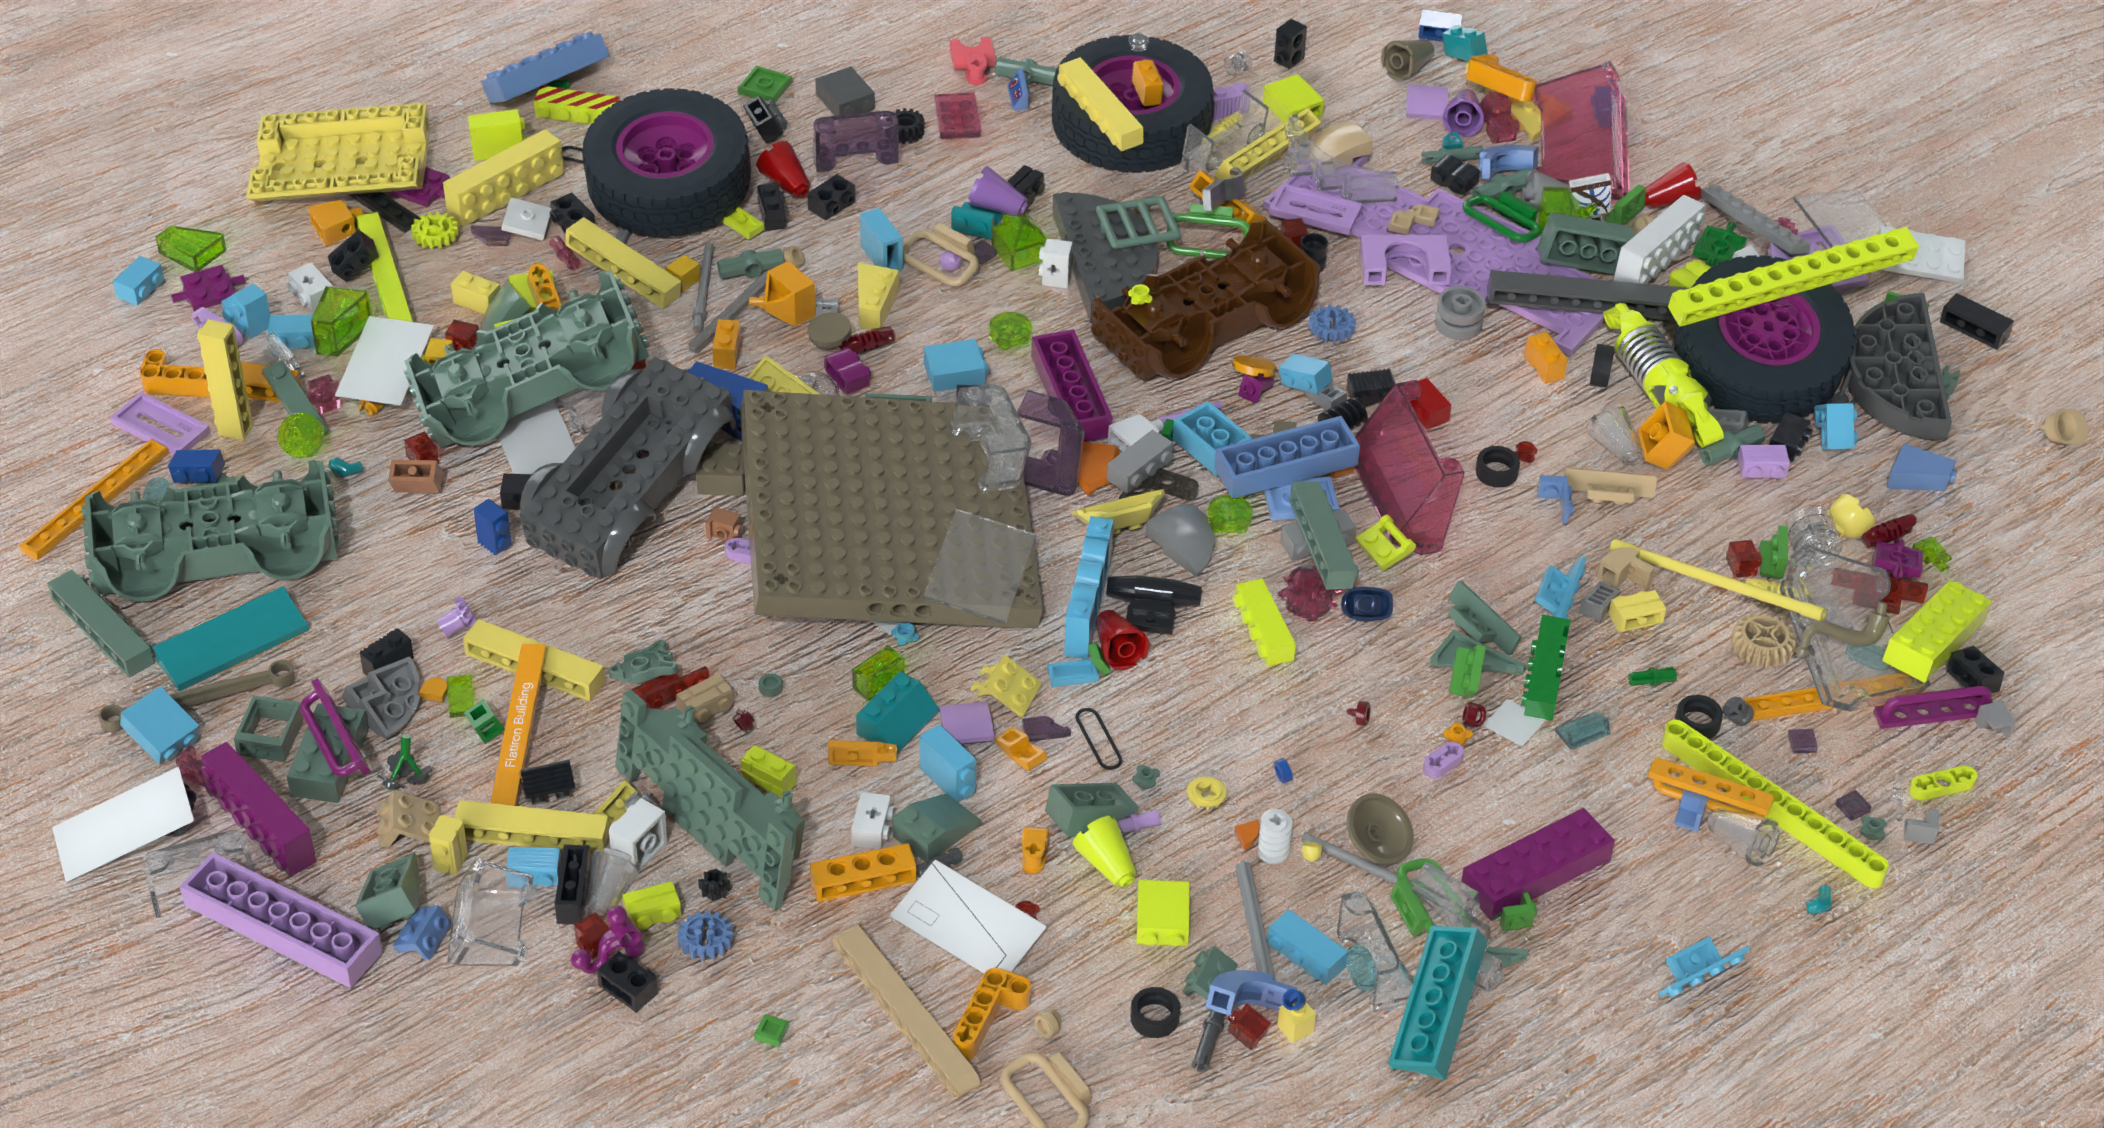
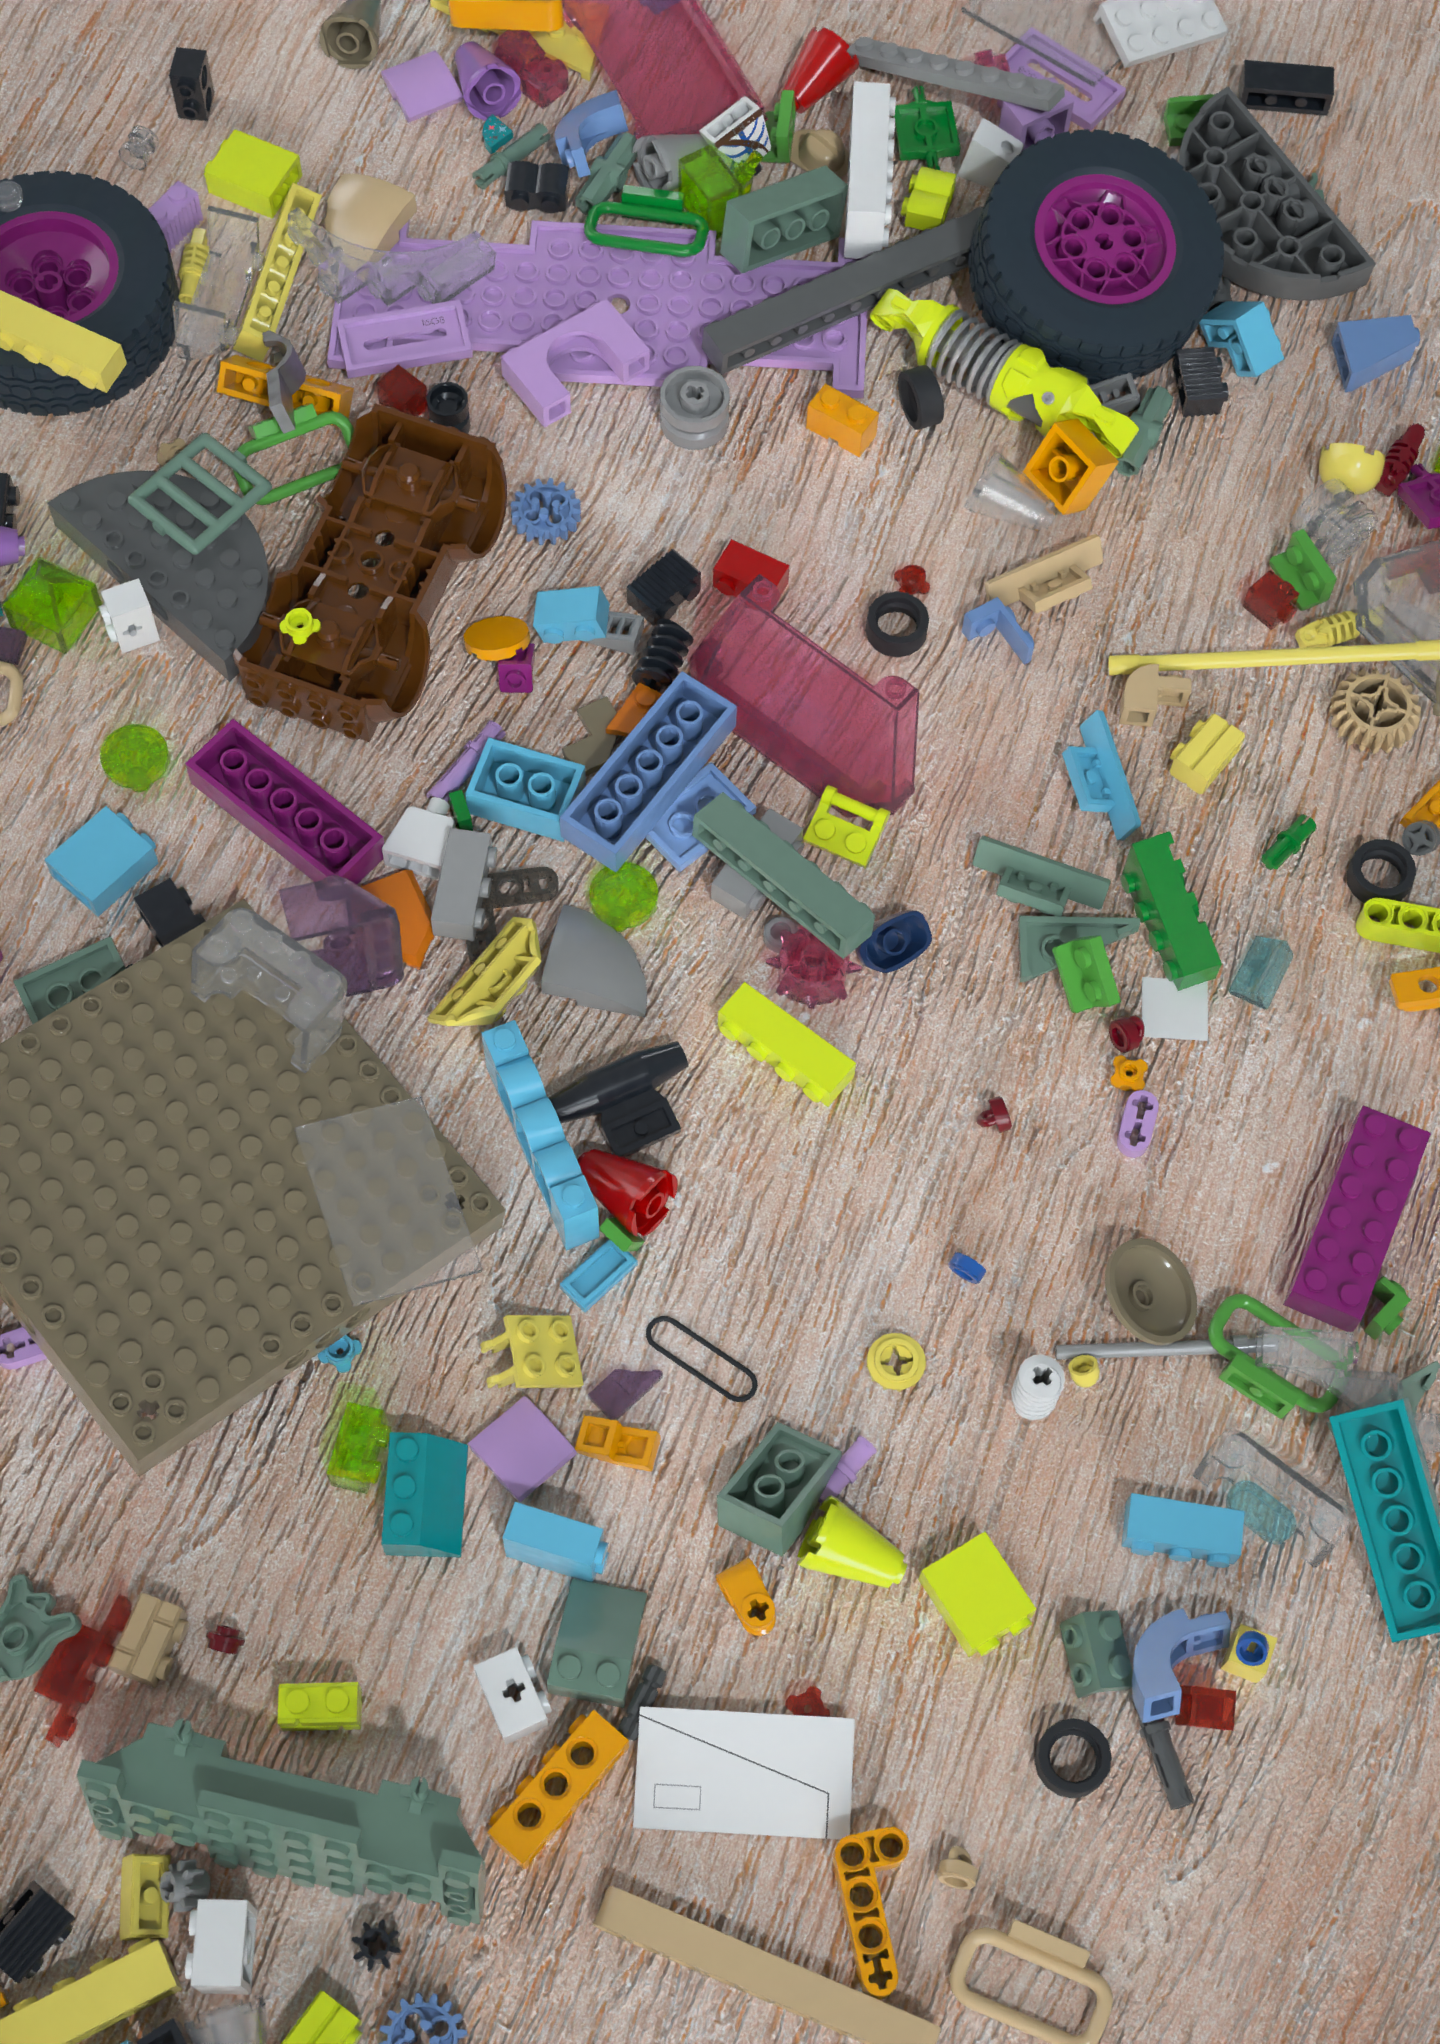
camera: 35 degrees left, 20 degrees up
sand green tile [758,674,783,697] -> none
light orange hinge [828,740,897,767] -> none
light orange brick [1132,60,1164,106] -> none
sand green plate [1132,765,1160,789] -> none
orange tile [1234,820,1260,850] -> none
light grey axle [1236,860,1275,980] -> none
tan tile [1388,204,1440,235] -> none
light grey slope [1579,581,1621,622] -> none
neon yellow brick [1668,227,1919,327] -> none
lavender brick [1737,445,1790,479] -> none

